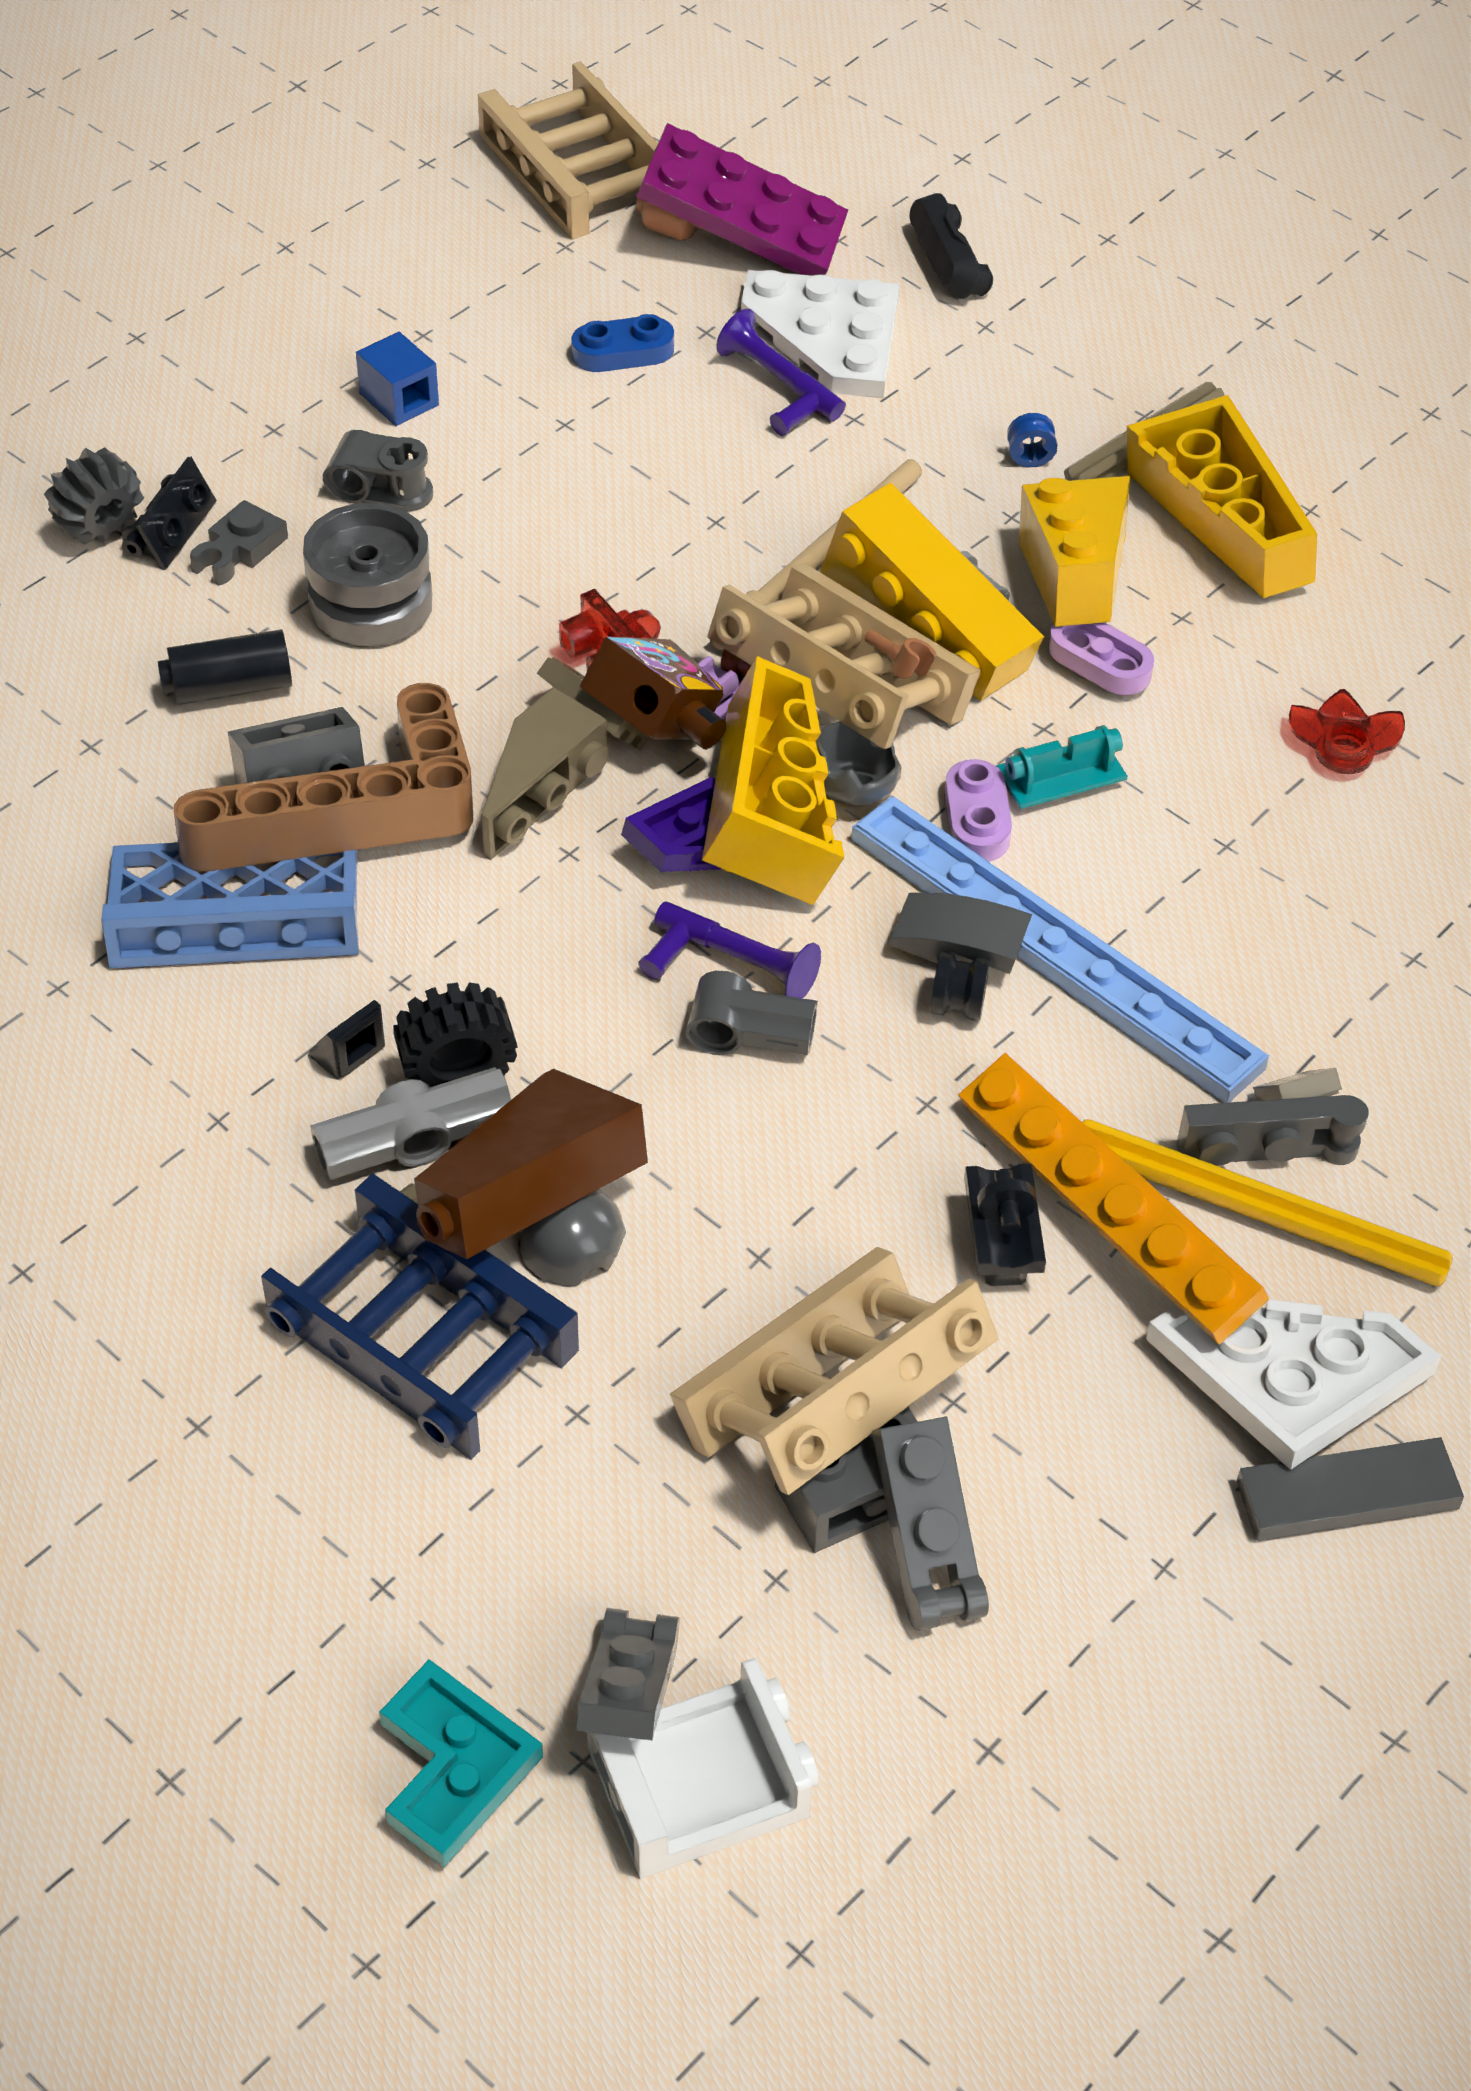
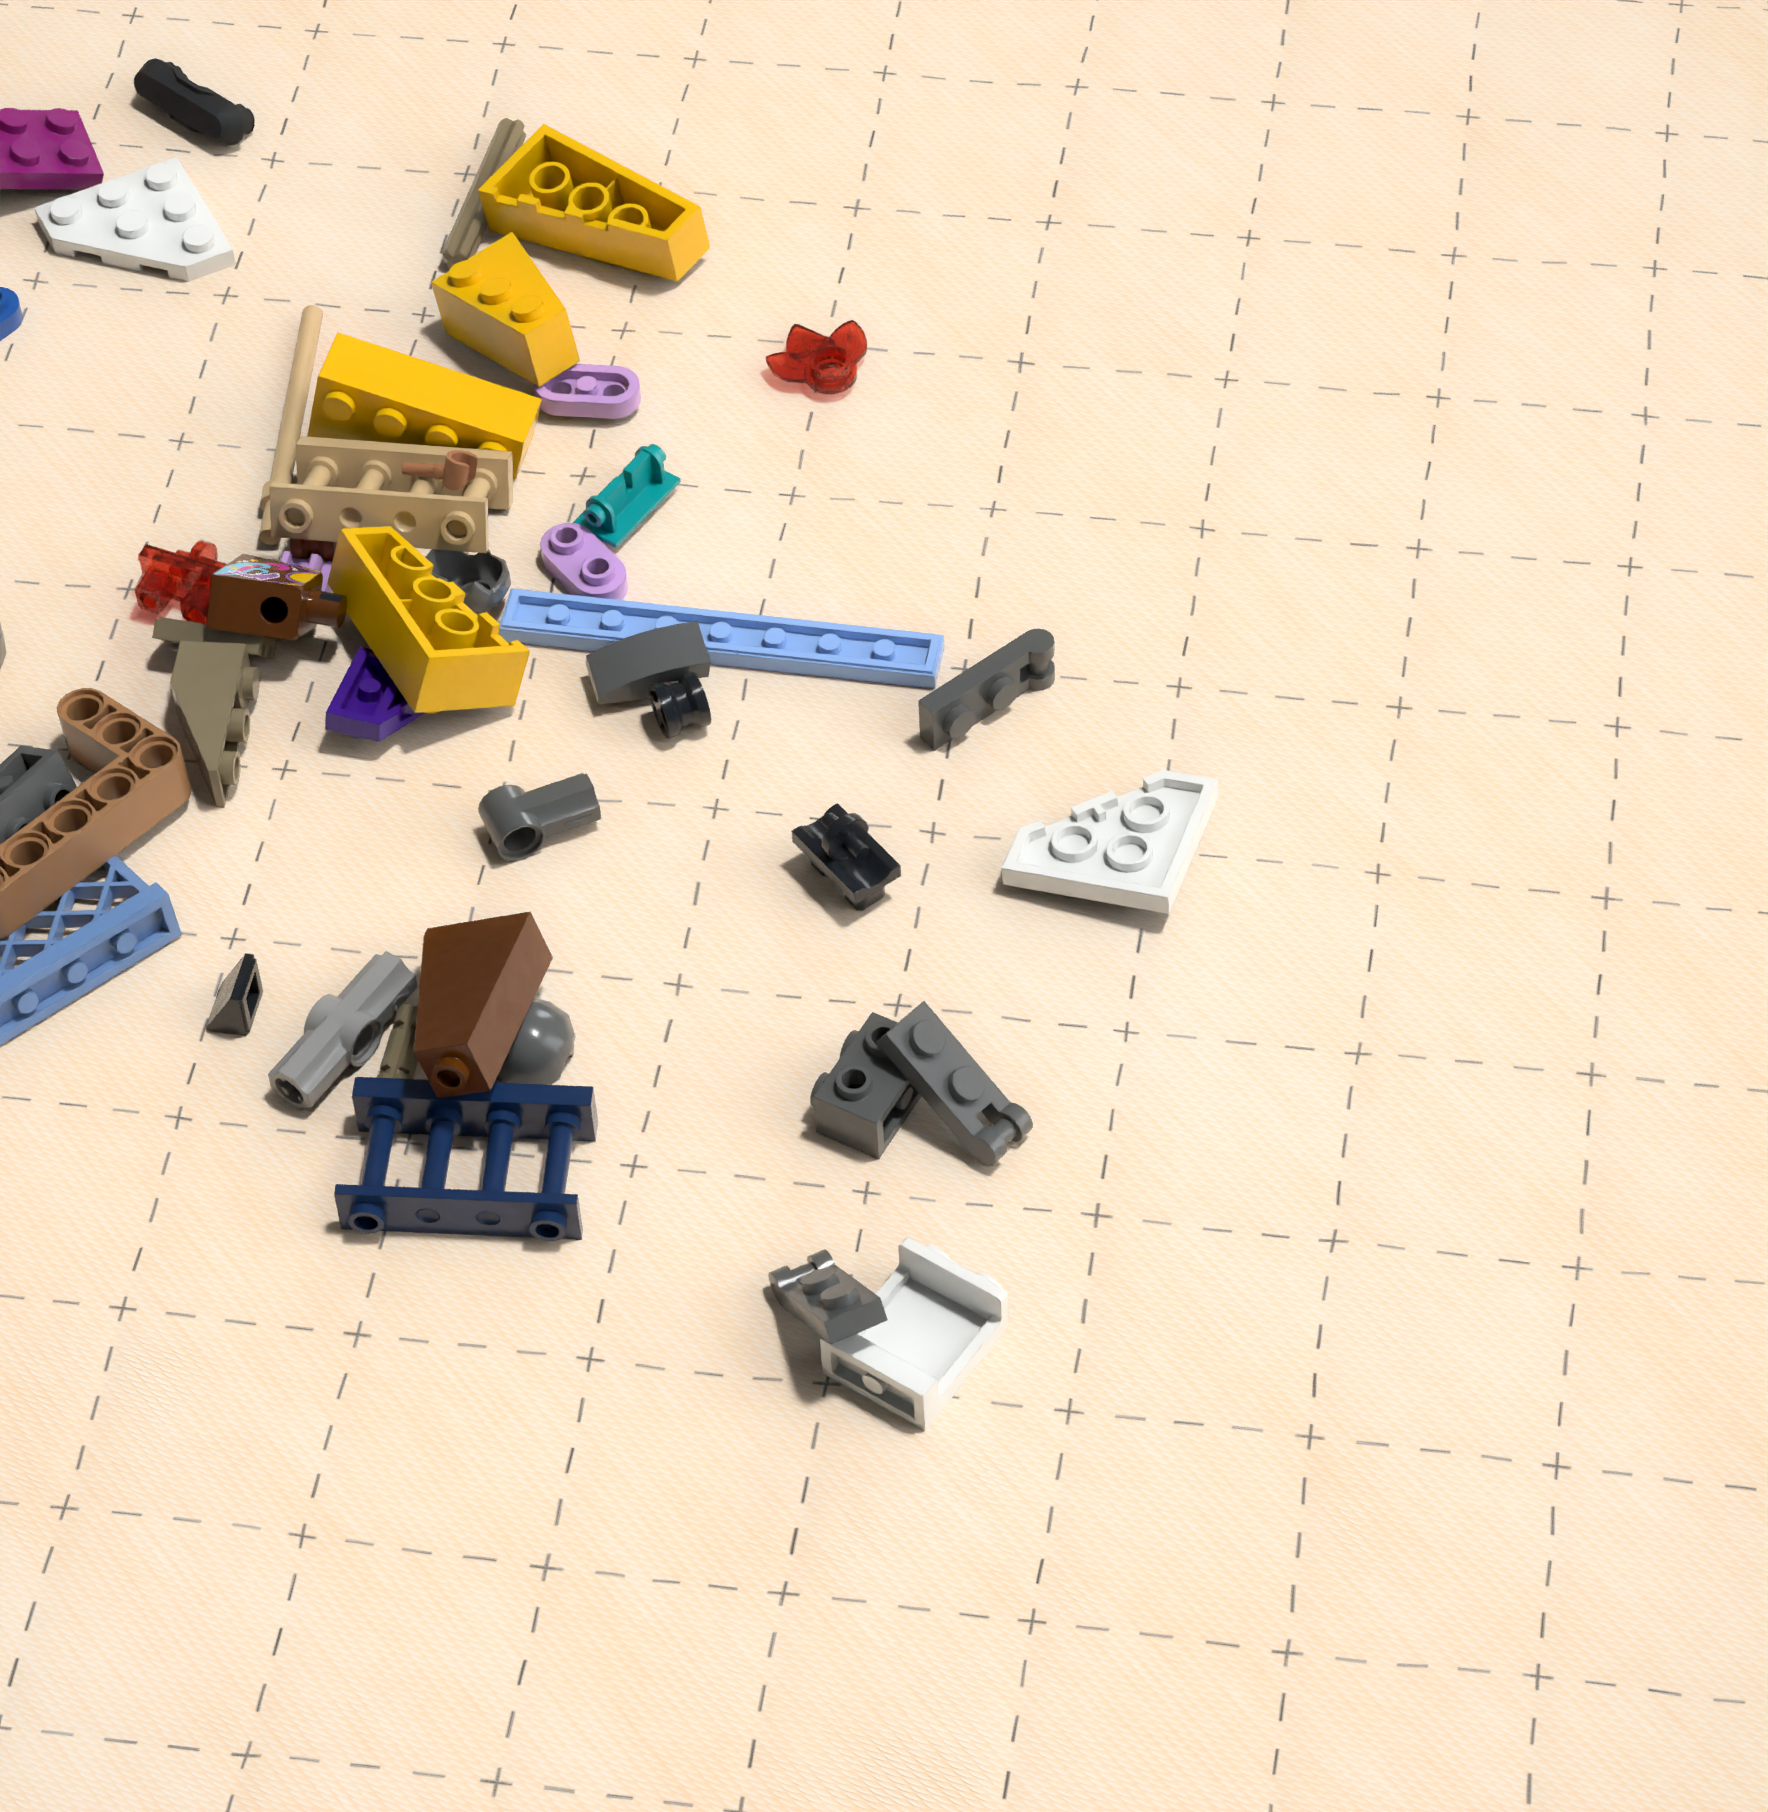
camera: 30 degrees left, 0 degrees up
teal plate [379,1659,543,1867] -> none
black tyre [393,982,518,1088] -> none
dark purple piece [638,901,821,998] -> none
tan fence [670,1247,999,1495] -> none
dark purple piece [716,309,846,436] -> none
light orange plate [958,1052,1269,1345] -> none
blue bush [1007,413,1058,467] -> none
yellow axle [1083,1119,1453,1287] -> none
dark grey tile [1237,1437,1464,1541] -> none
dark tan tile [1253,1068,1342,1101] -> none

